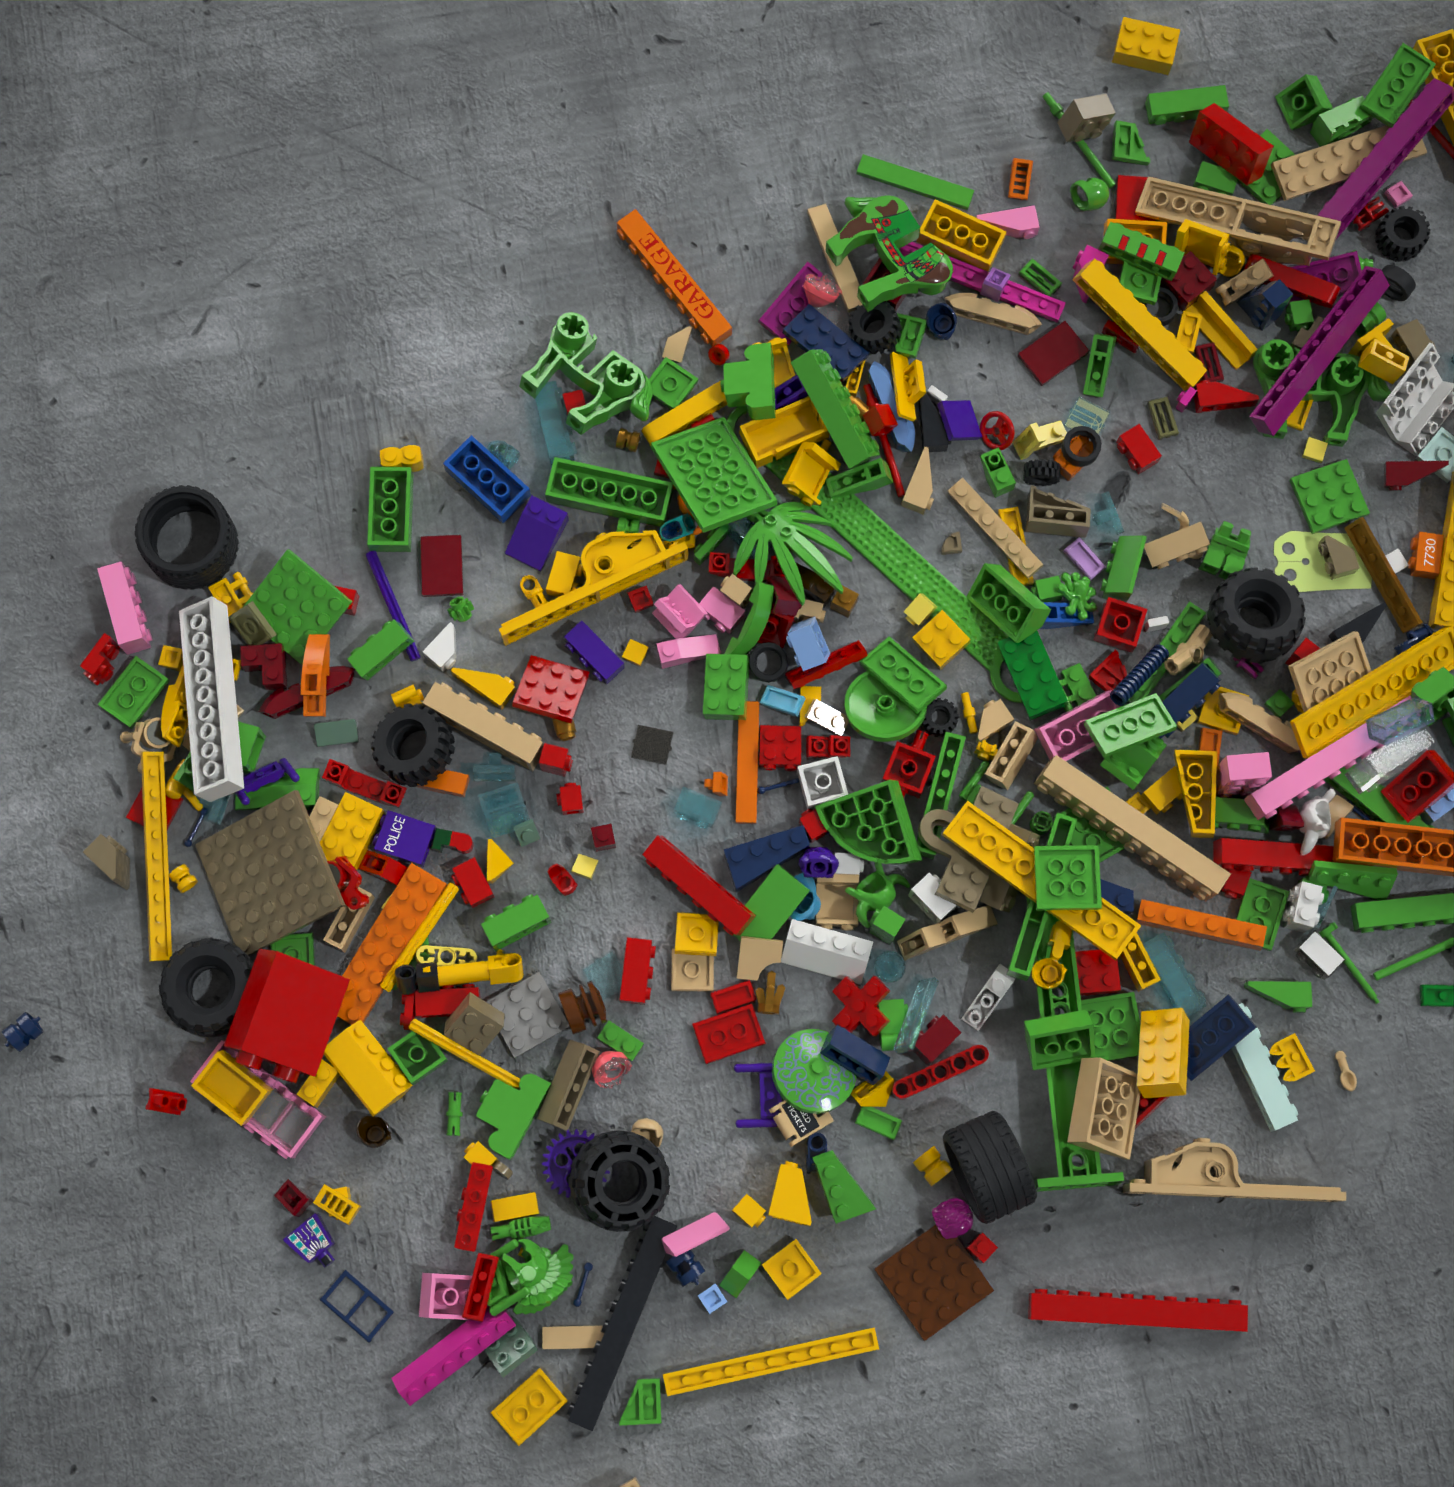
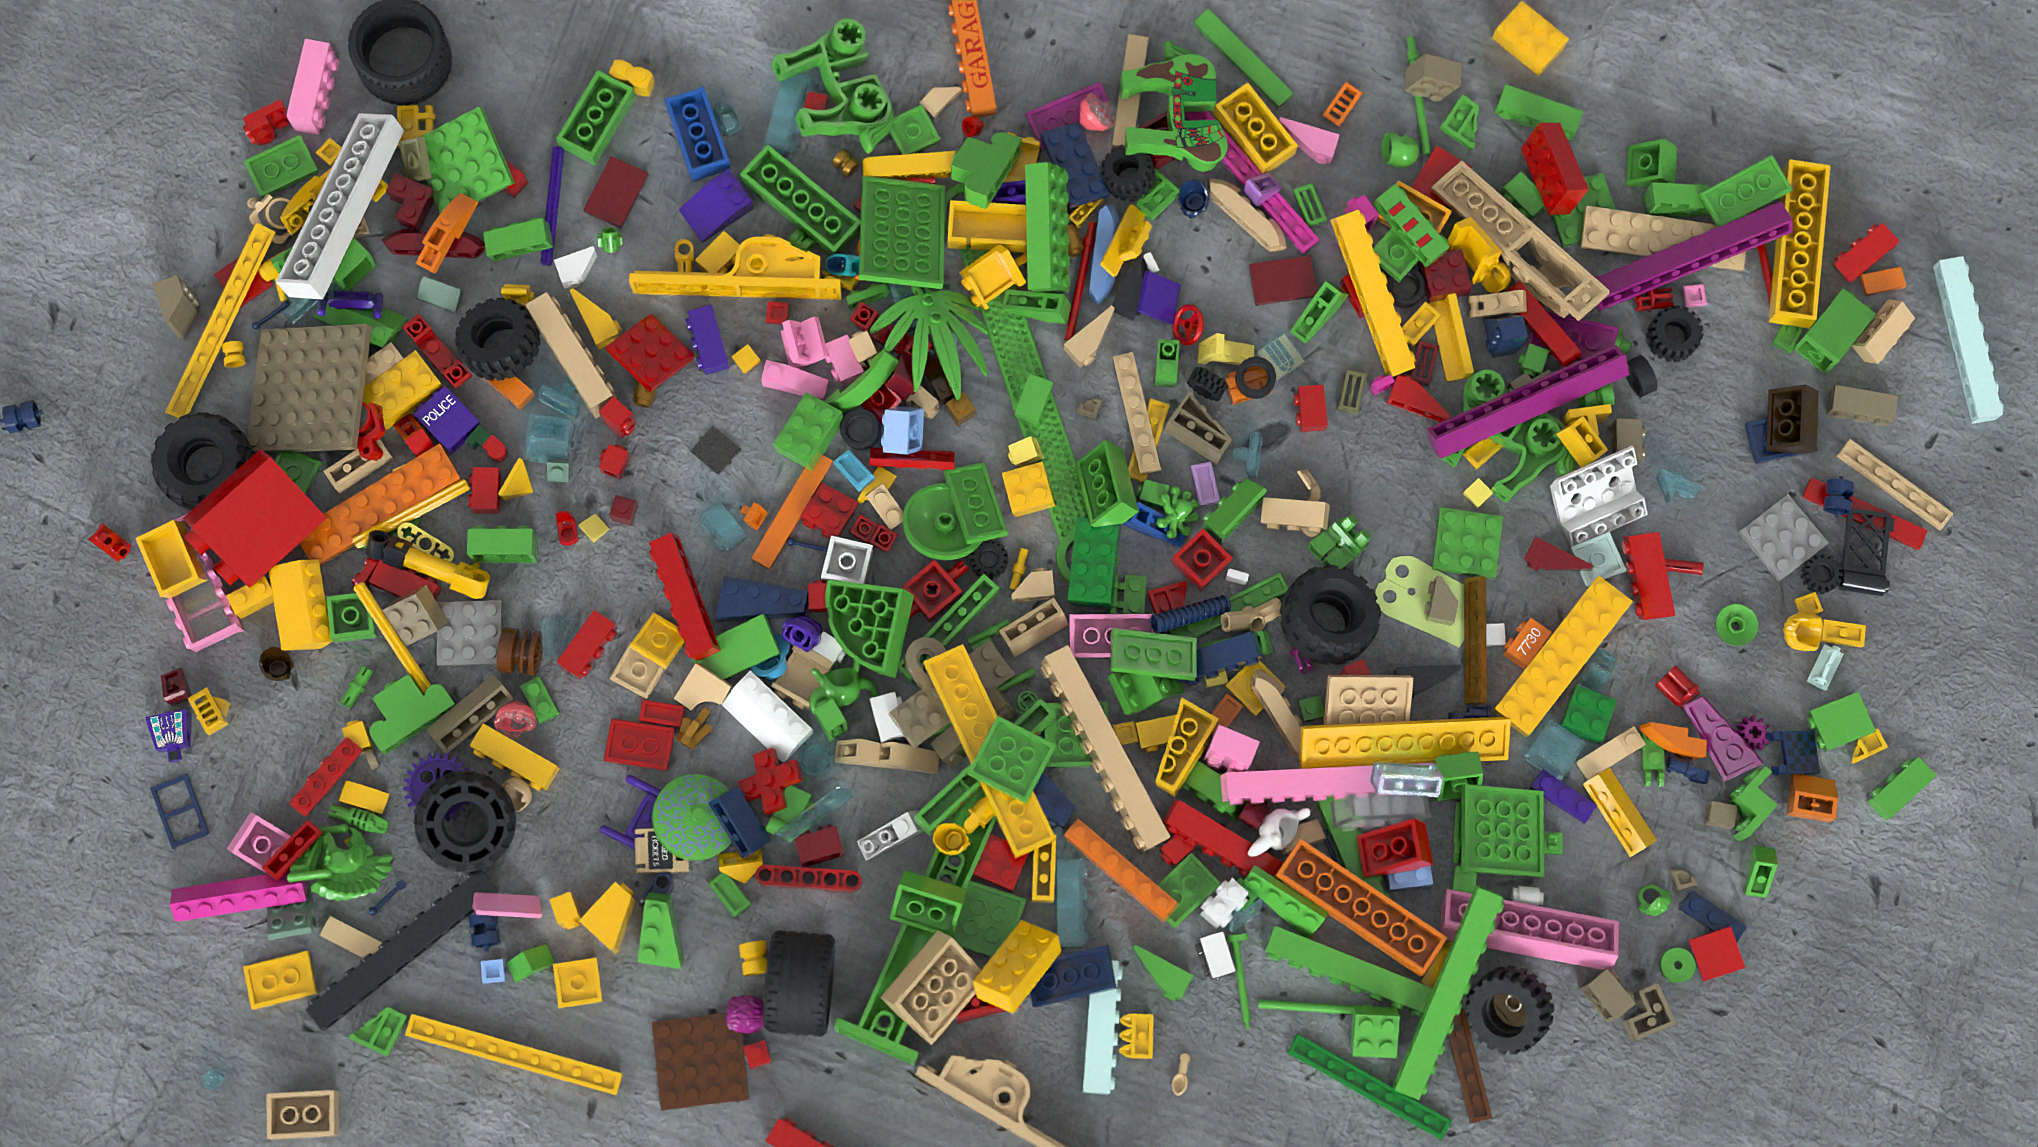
camera: 25 degrees right, 0 degrees up
red brick [863,403,898,436] -> none
yellow plate [974,740,998,761] -> none
none -> yellow brick [469,724,560,791]
none -> bright green brick [1012,374,1053,425]

